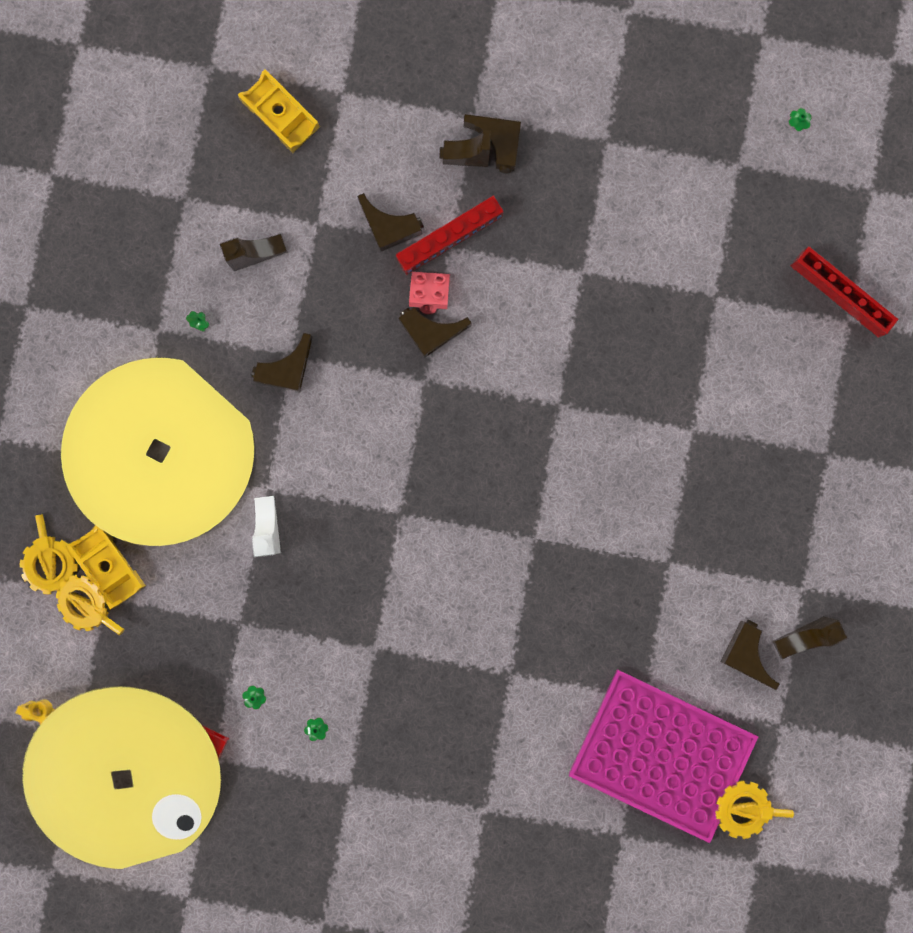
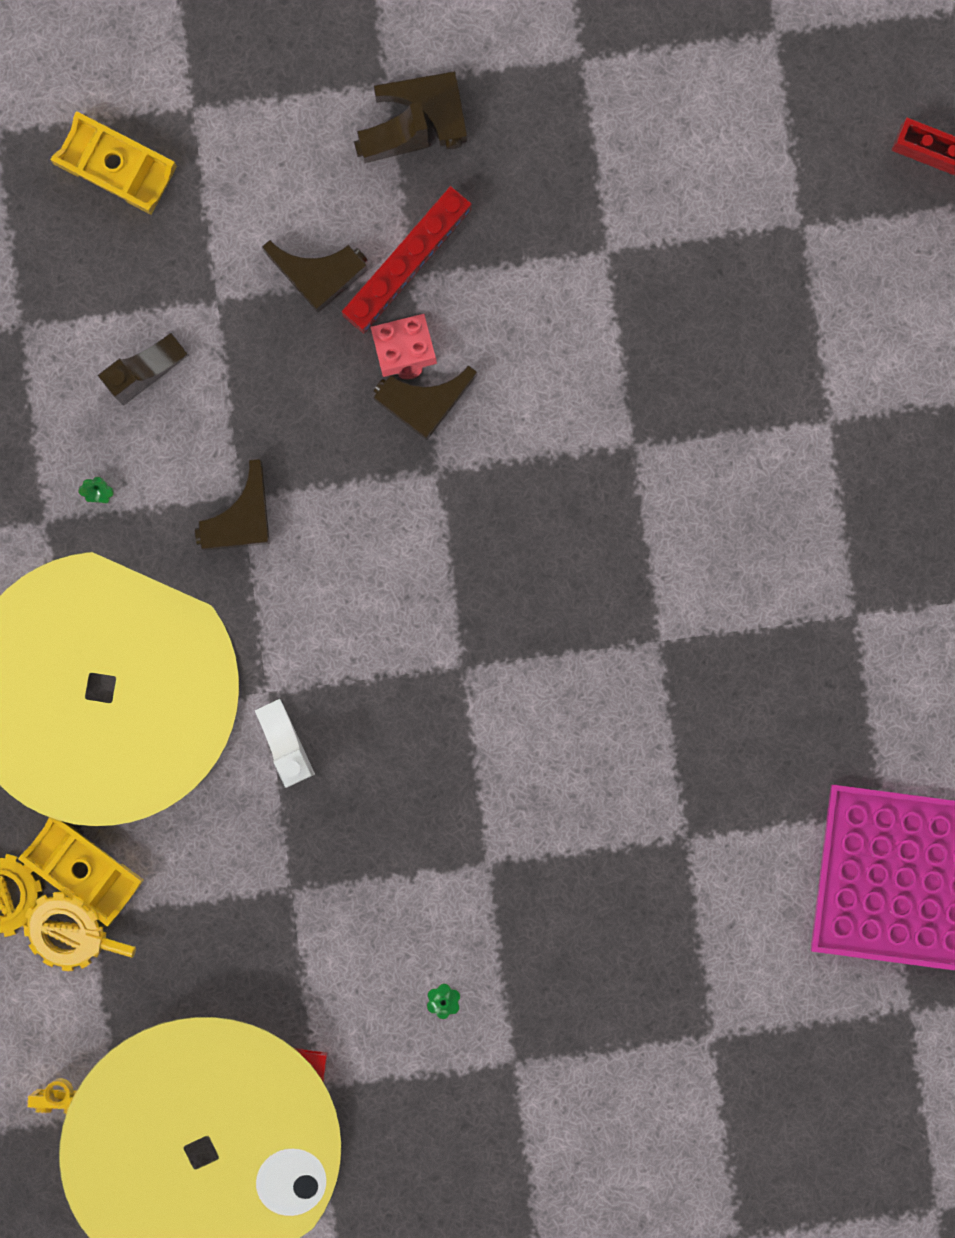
camera: 15 degrees left, 0 degrees up
green plant [242,686,266,710] -> none

